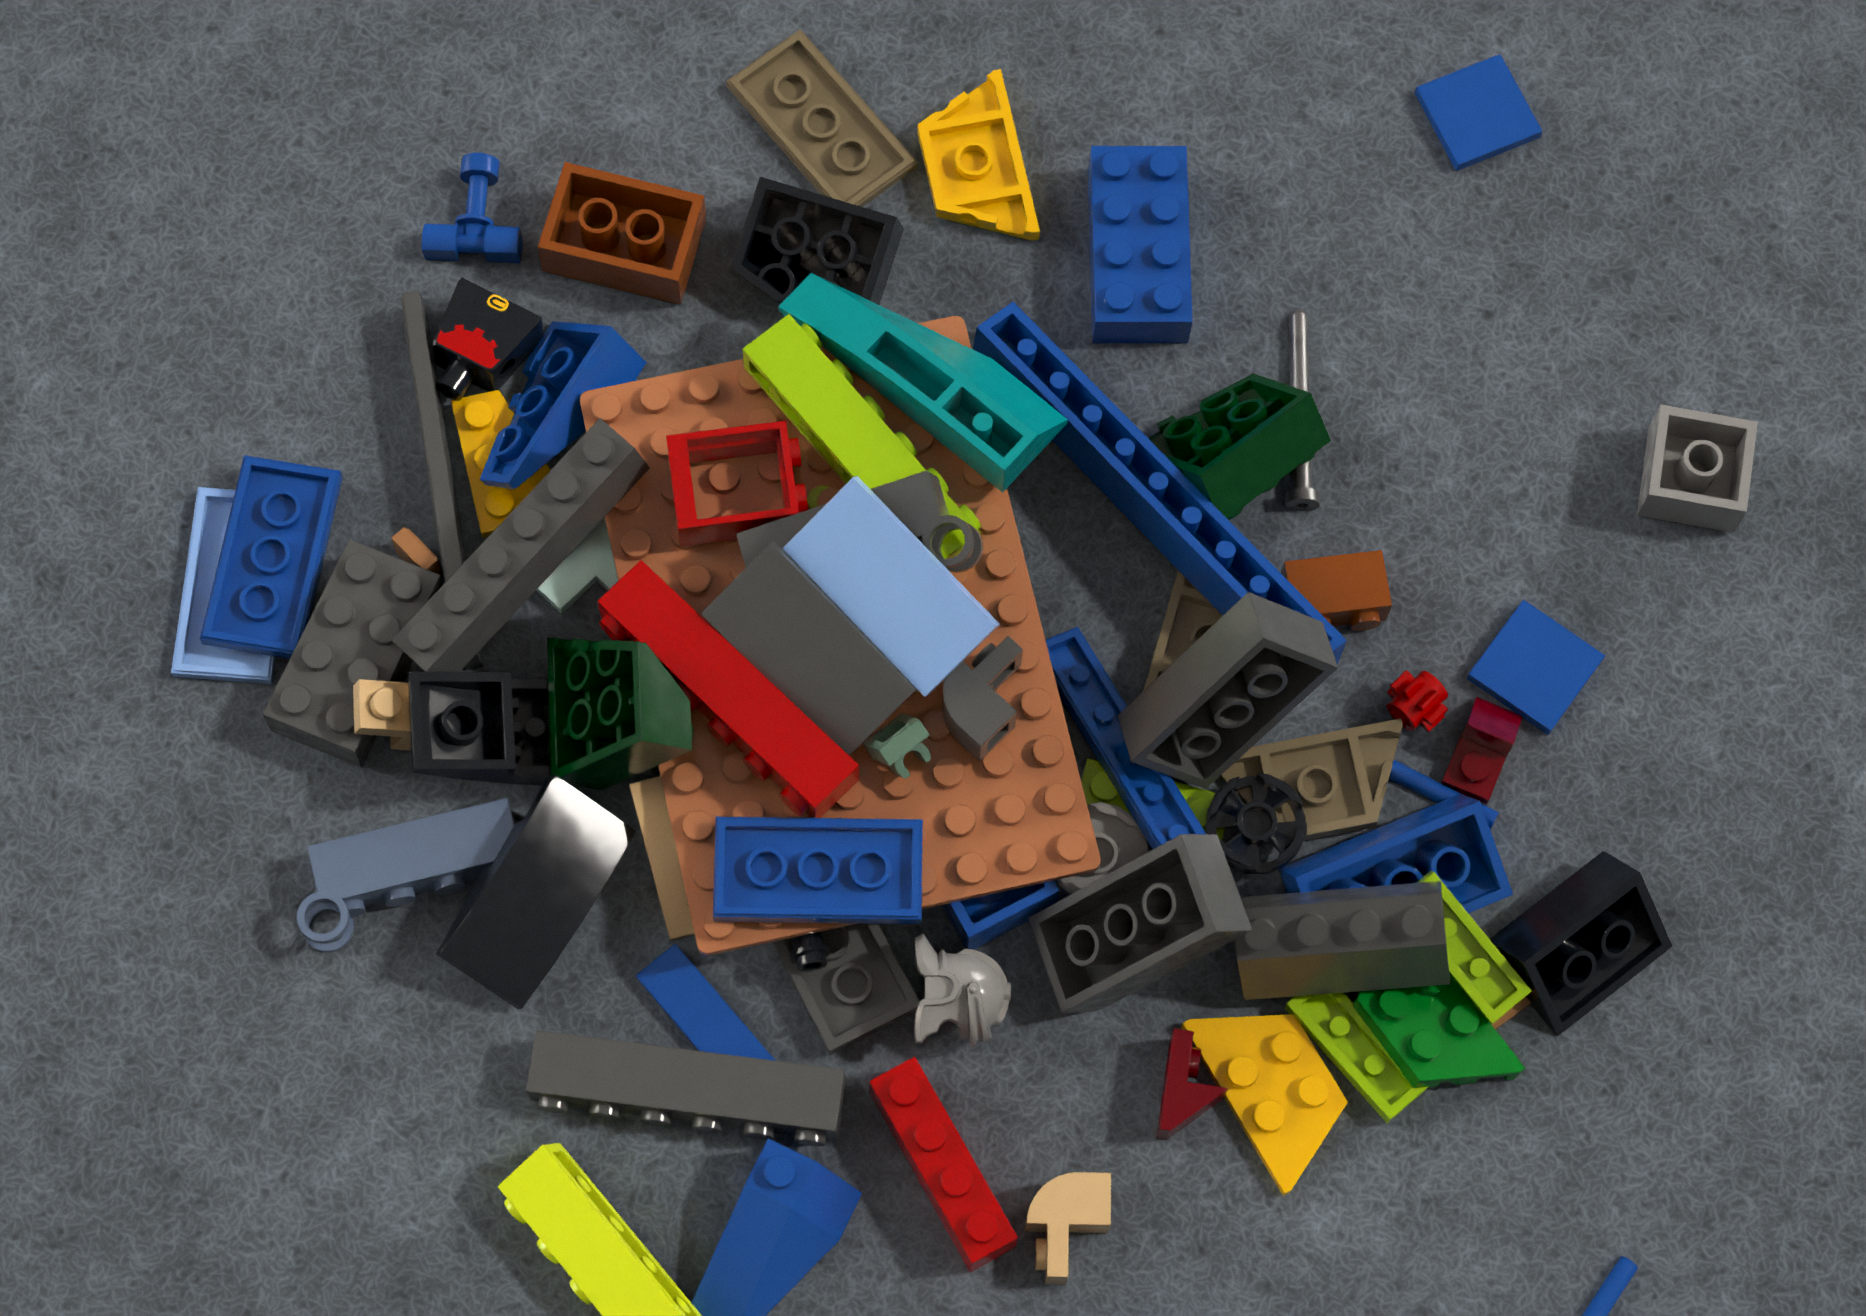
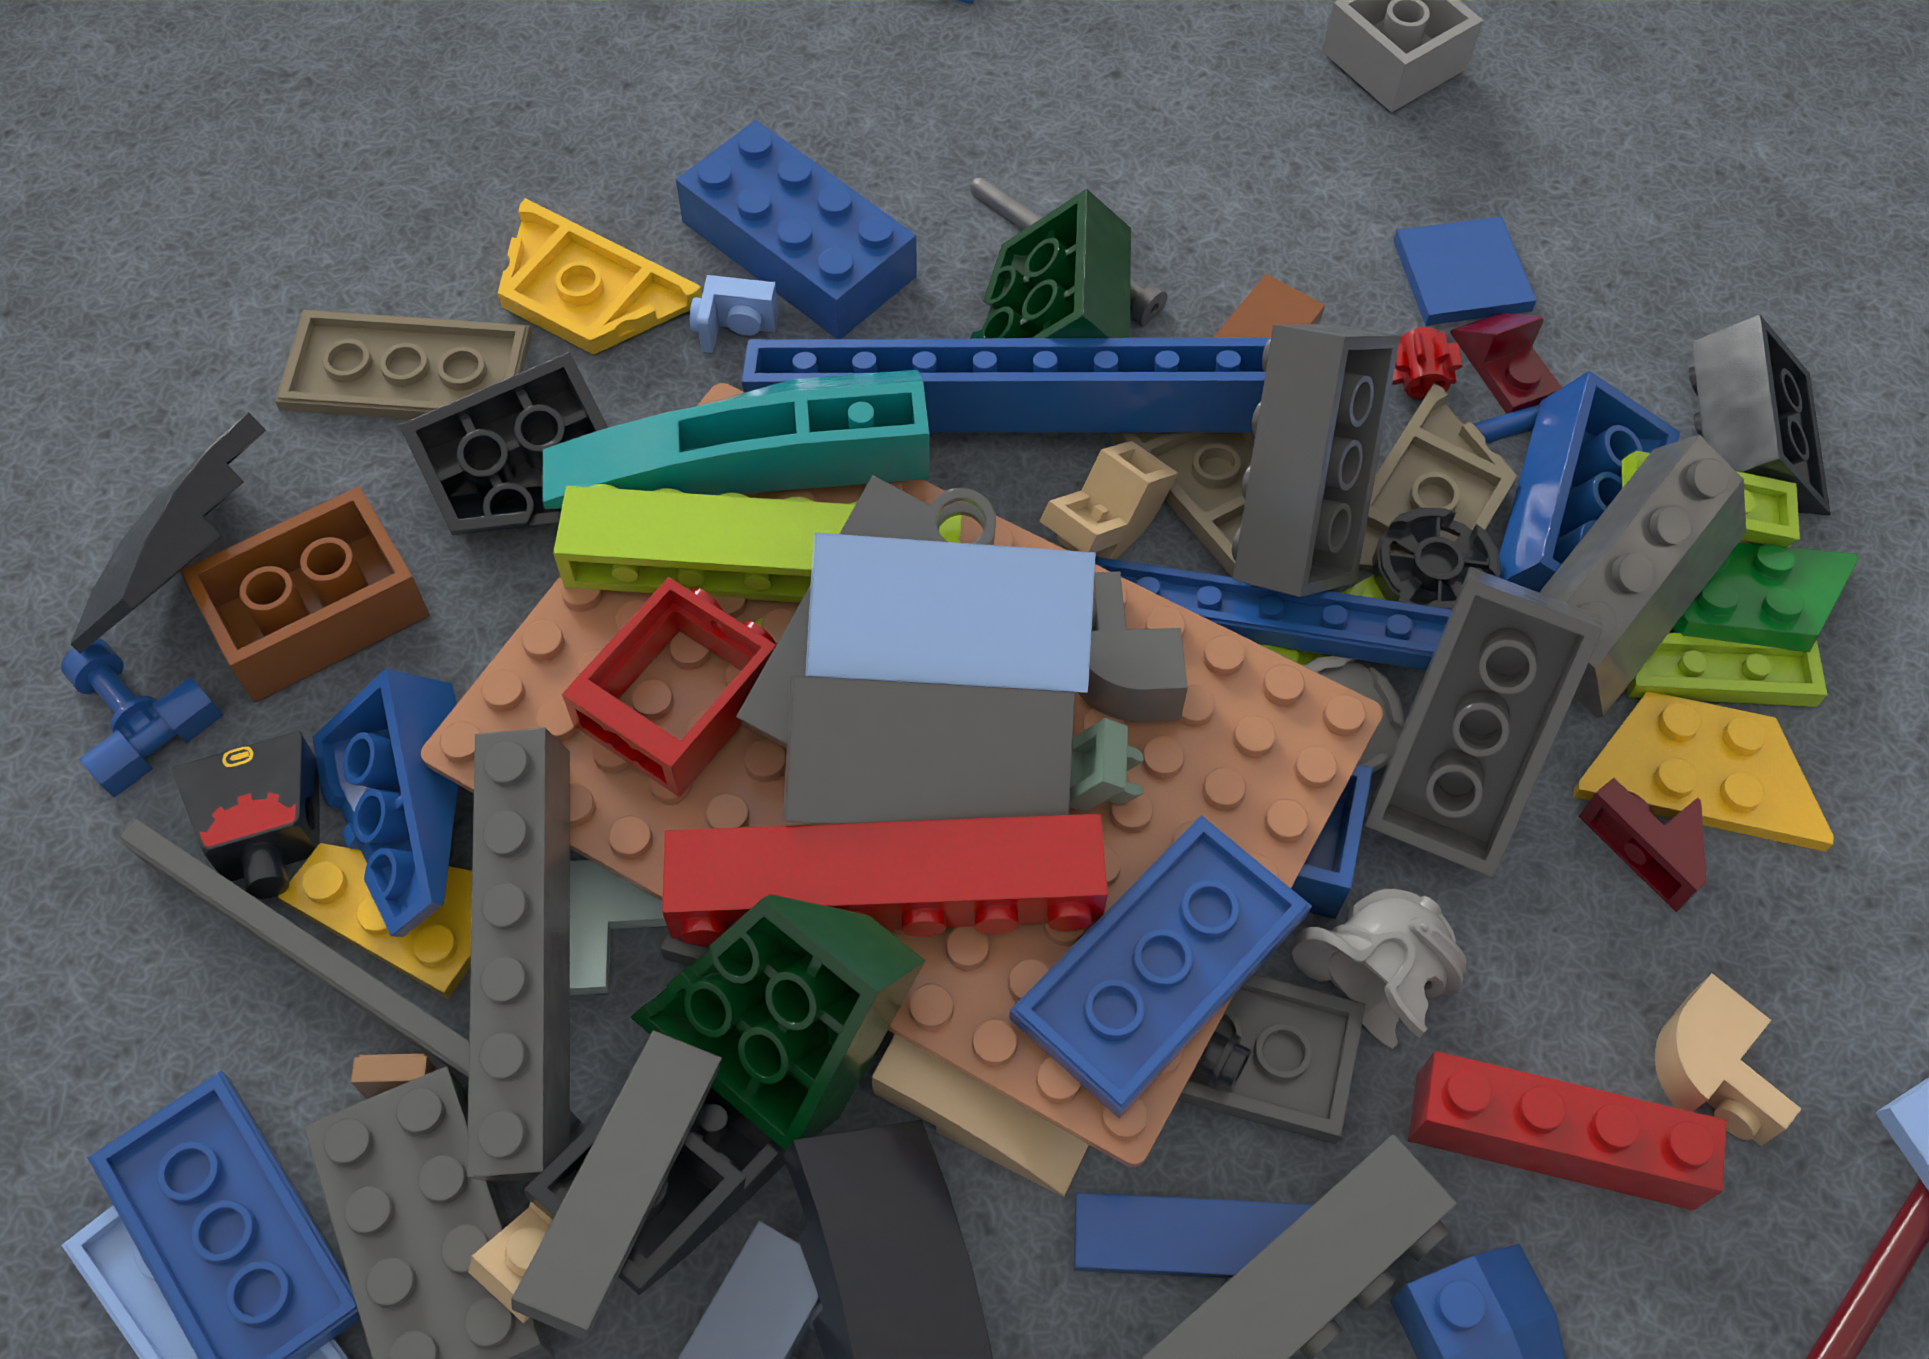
camera: 45 degrees left, 10 degrees down
none -> black slope [70,412,266,654]
none -> dark grey tile [511,1030,721,1341]
none -> light blue bracket [690,275,779,353]
none -> tan brick [1040,441,1178,560]

